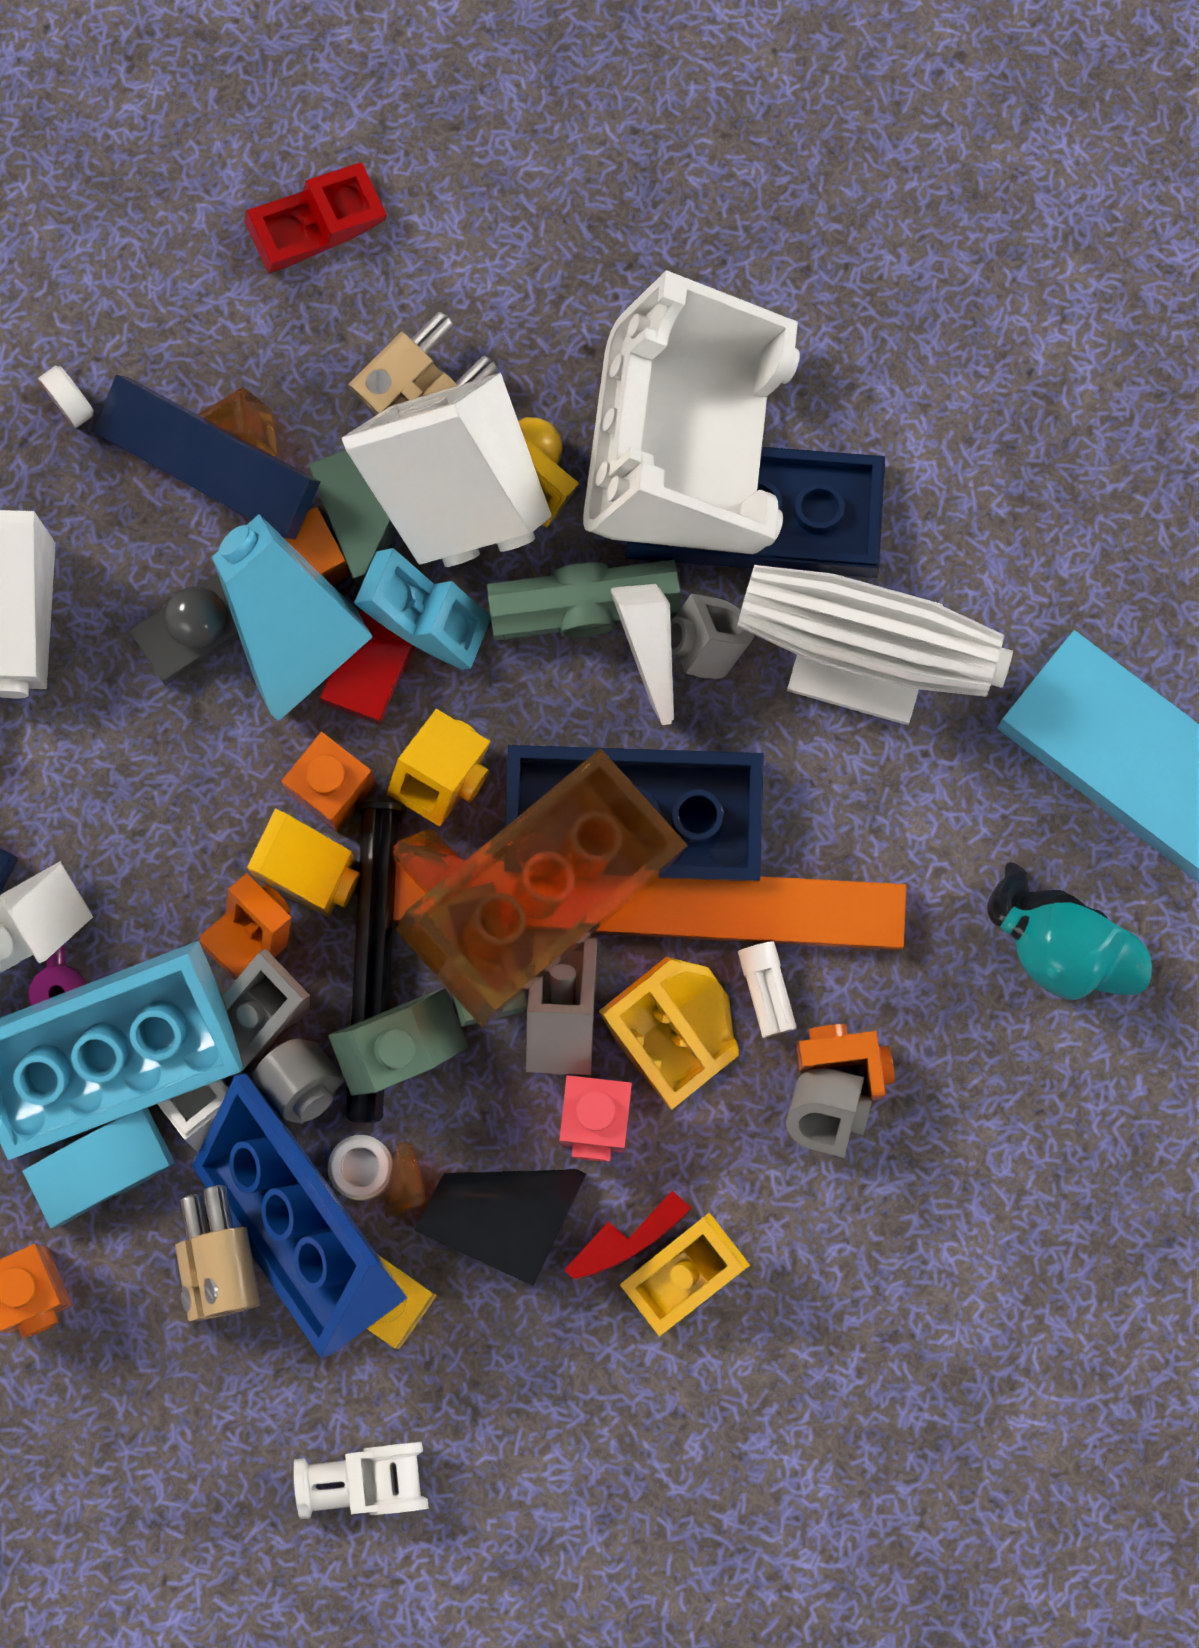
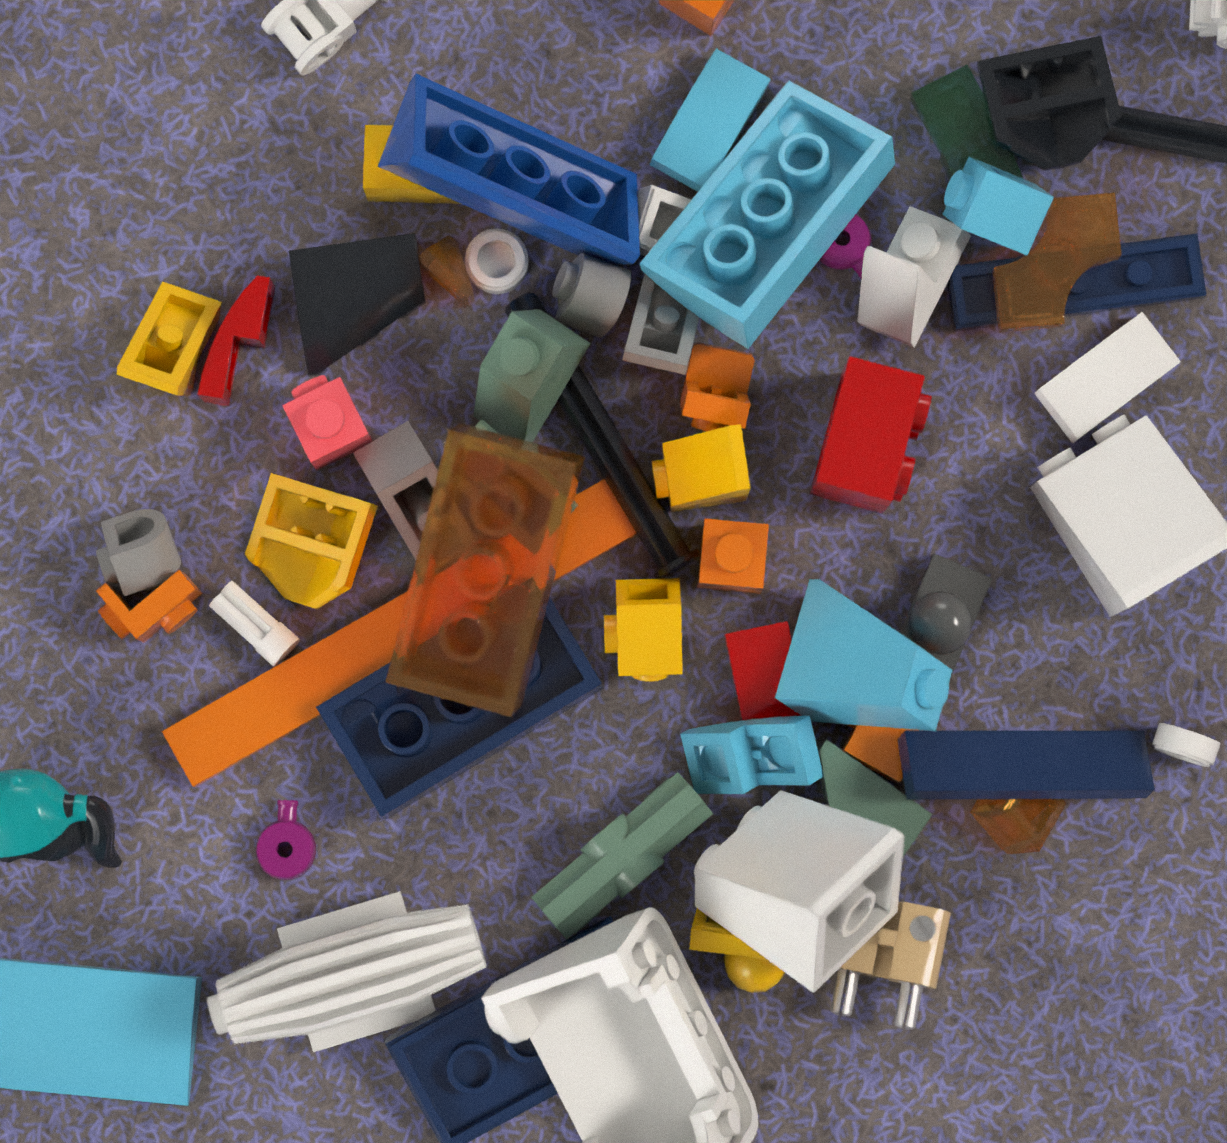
camera: 145 degrees right, 5 degrees up
tan piece [175,1185,261,1322] -> none
red slope [244,162,387,274] -> none
clear orange slope [393,829,474,899] -> none
white slope [611,584,674,725] -> none
light grey plate [670,593,754,679] -> none
none -> magenta piece [255,800,316,880]
none -> red brick [810,356,932,514]

